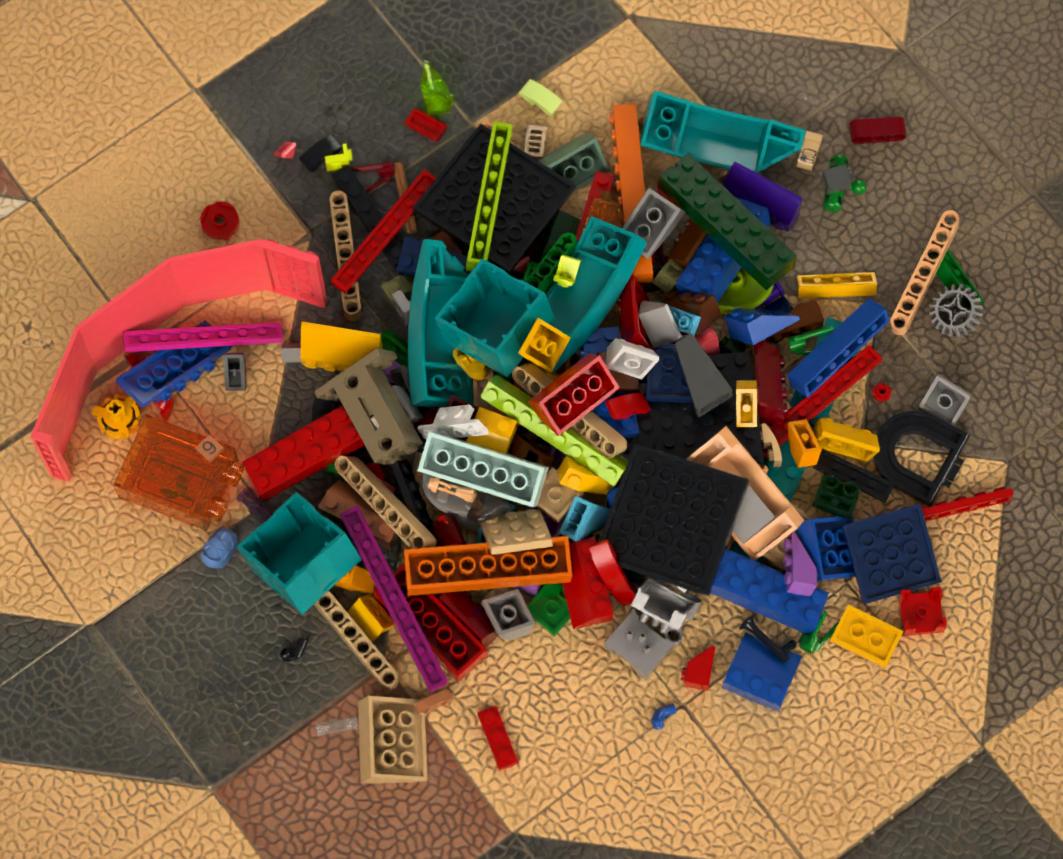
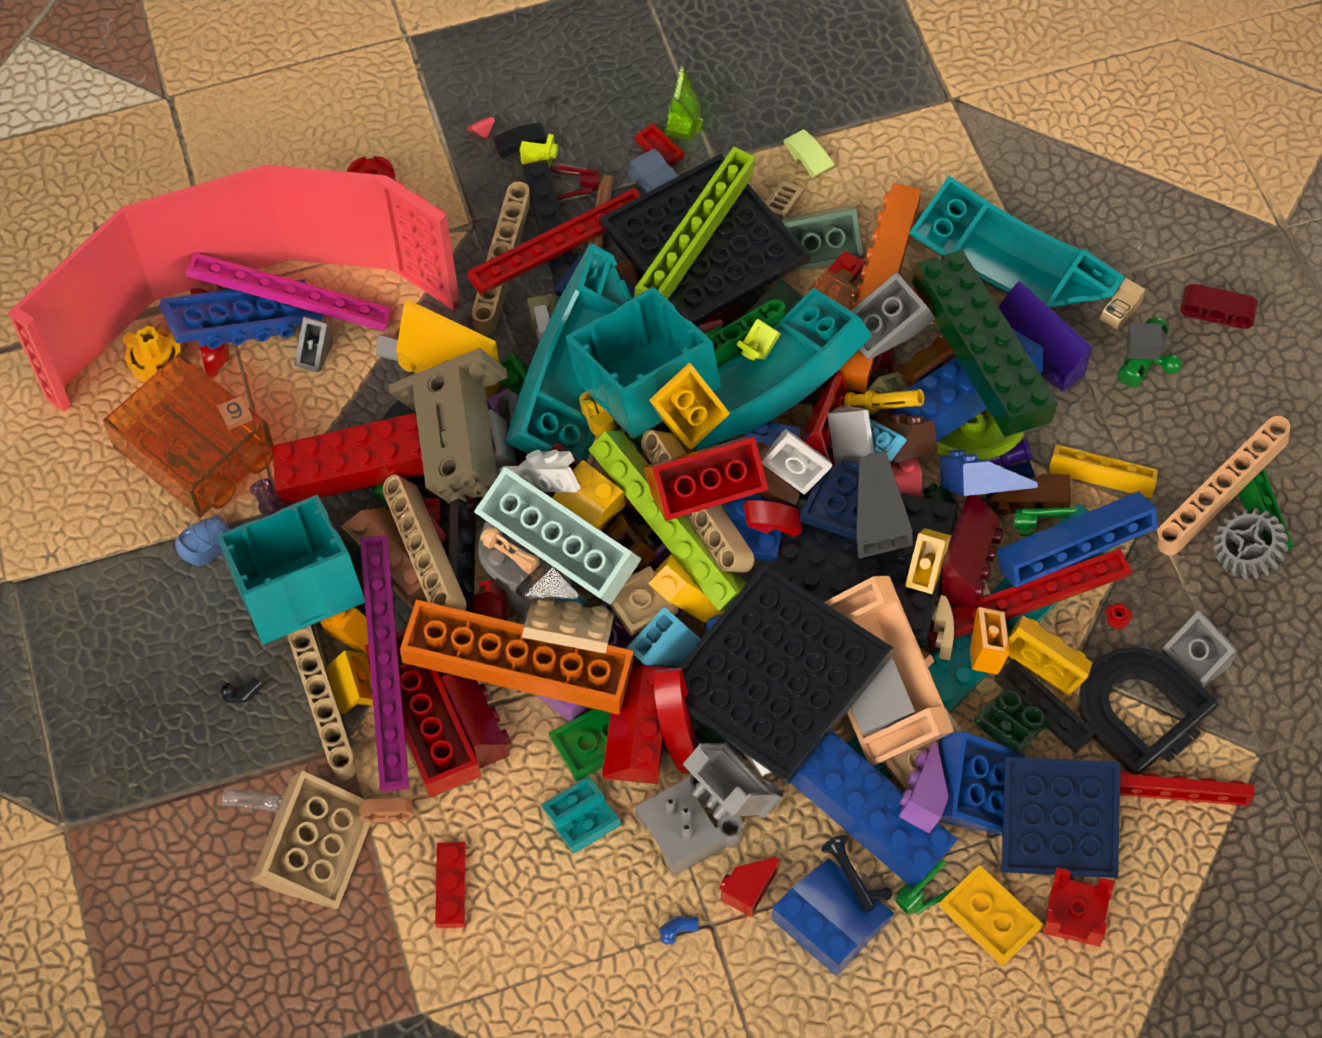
camera: 20 degrees right, 10 degrees down
light grey slope [481,589,536,640] -> none
none -> teal slope [541,776,621,854]
none -> sand blue brick [628,149,678,195]
none -> yellow pin [844,389,924,414]

